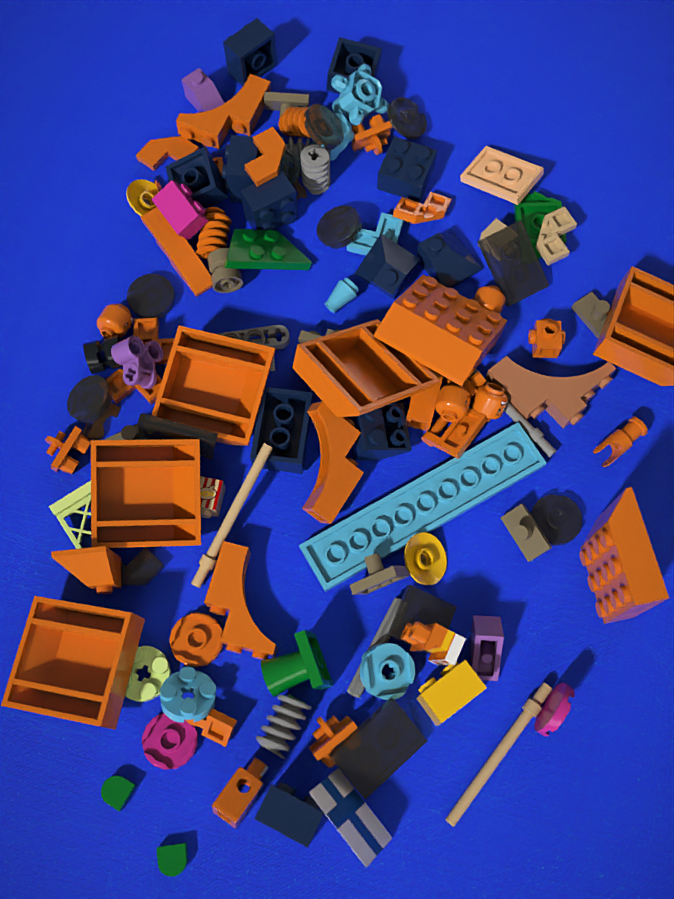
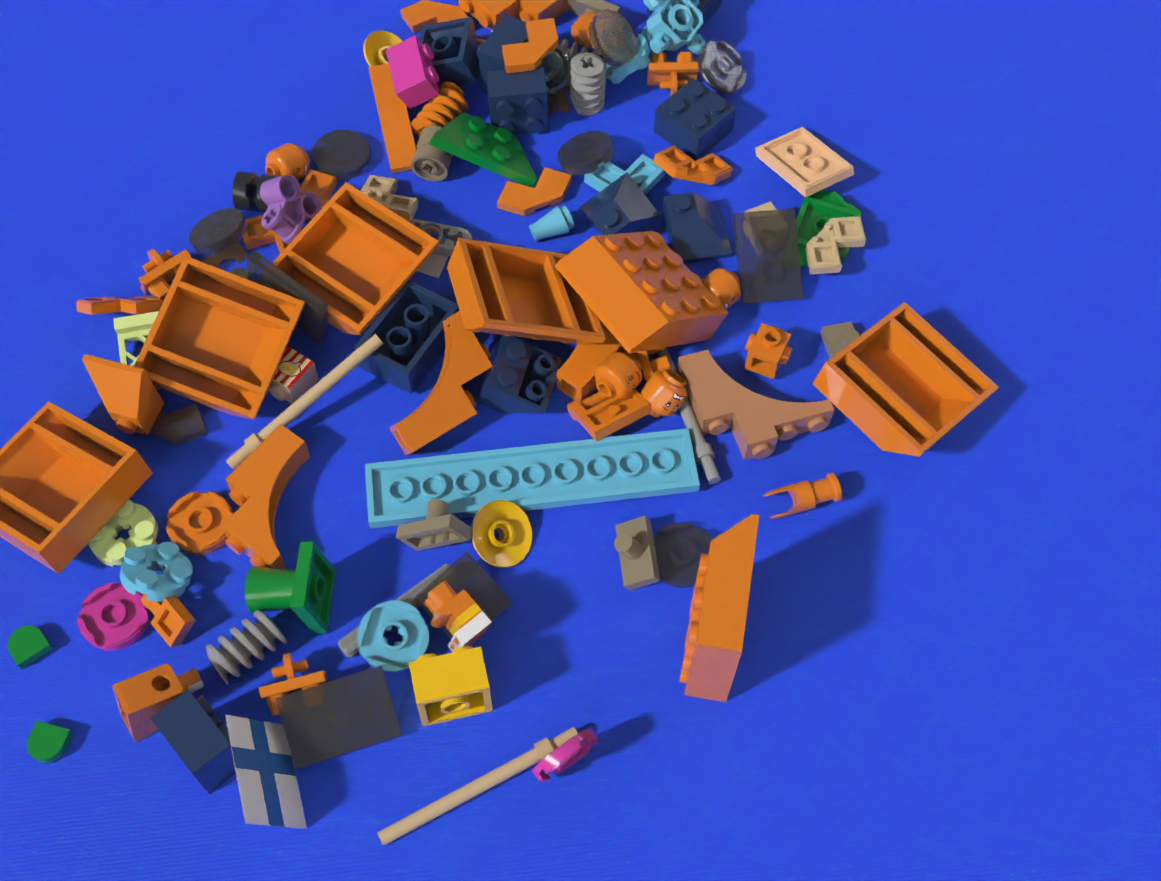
camera: 20 degrees right, 10 degrees down
medium lavender slope [470,615,504,681] -> none
none -> orange tile [76,296,163,315]
none -> tan tile [361,175,418,222]
none -> orange tile [497,167,572,216]

